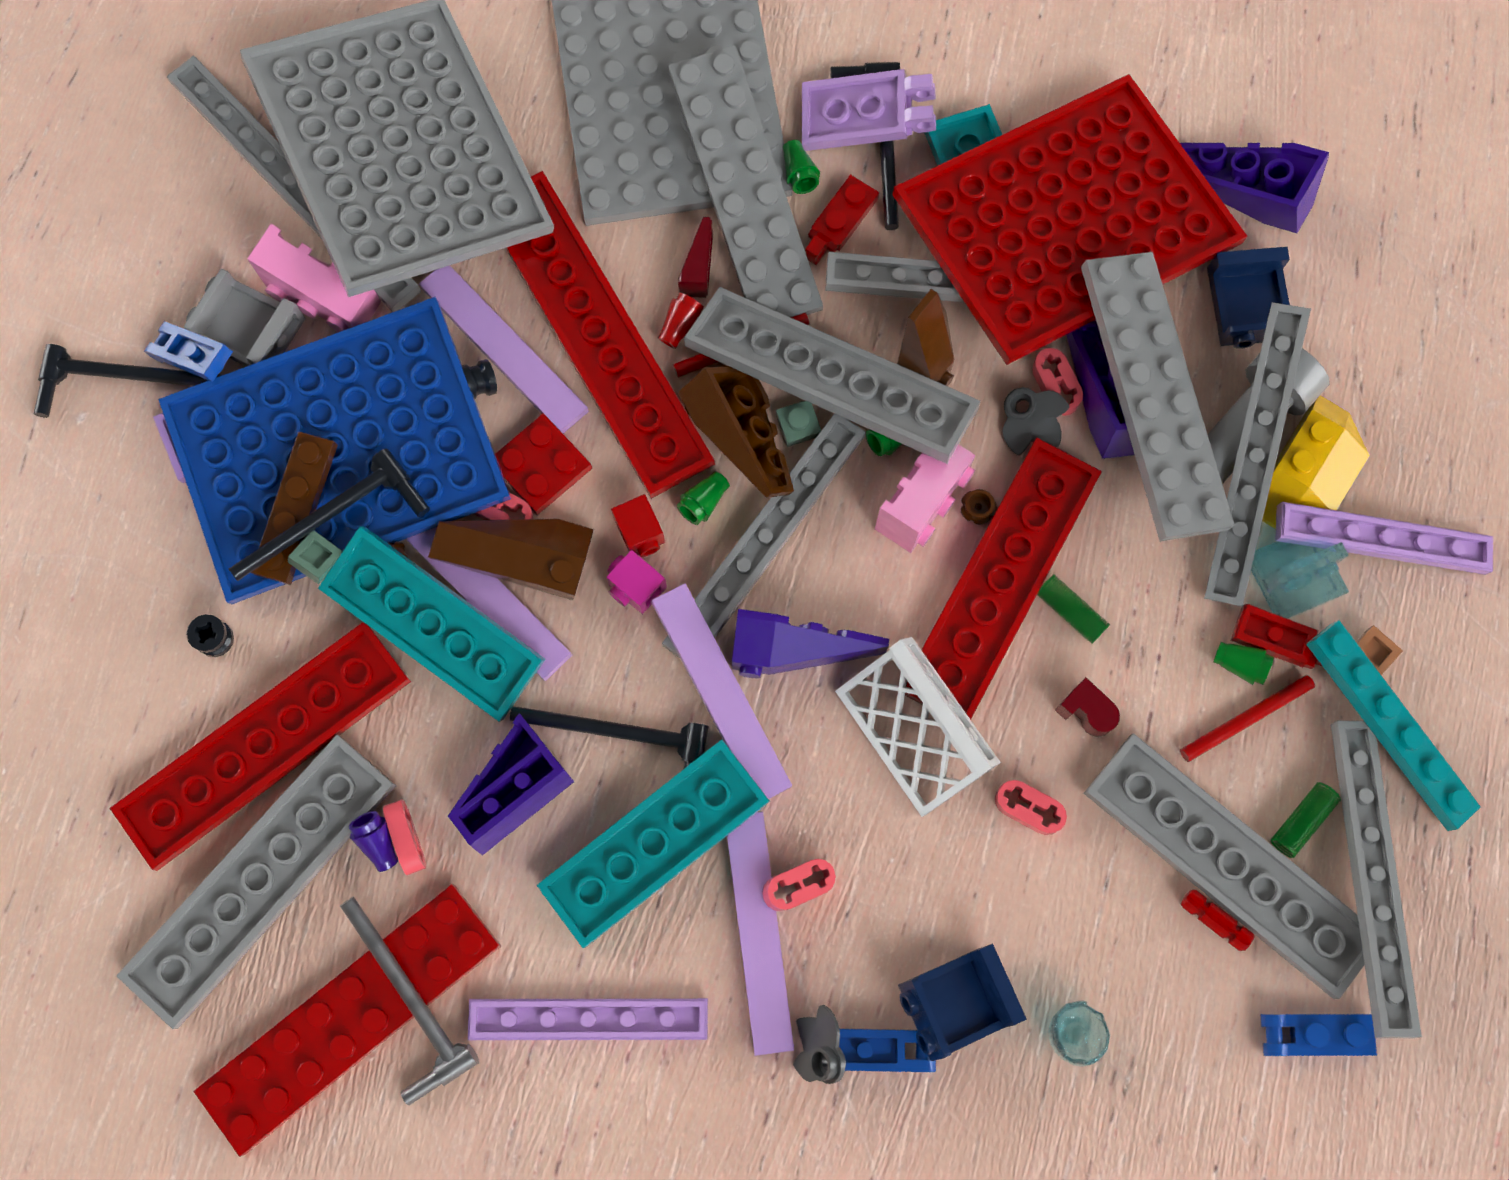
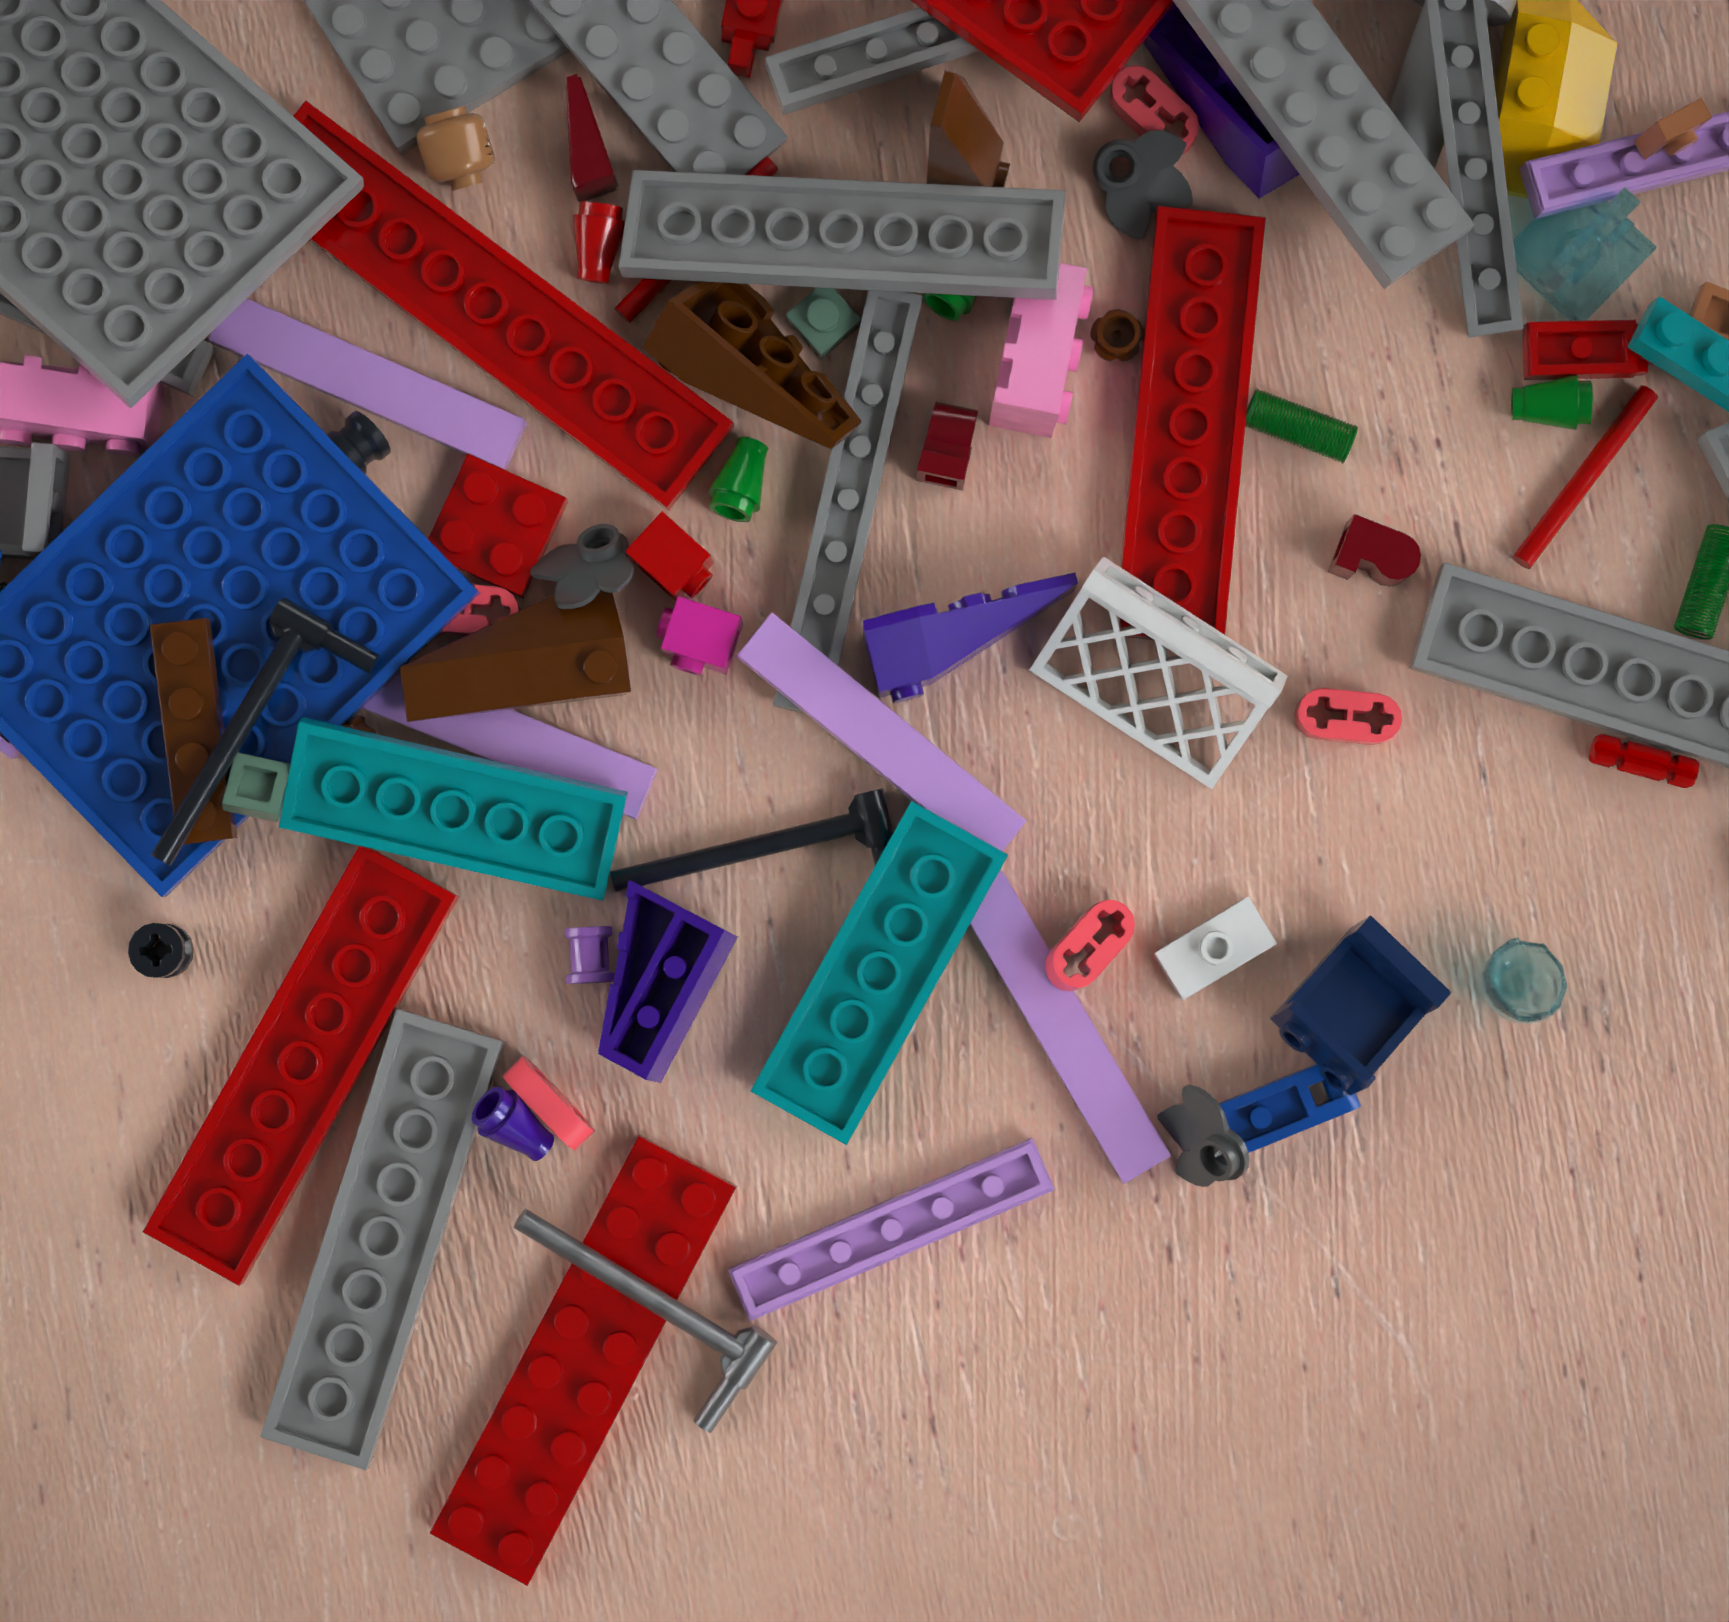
camera: 20 degrees left, 10 degrees up
none -> medium nougat head [416,106,495,191]
none -> dark grey plate [530,524,634,609]
none -> medium lavender bush [564,926,615,984]
none -> dark red leg [916,402,978,491]
none -> white plate [1153,897,1277,1000]
none -> nougat plate [1634,98,1712,160]

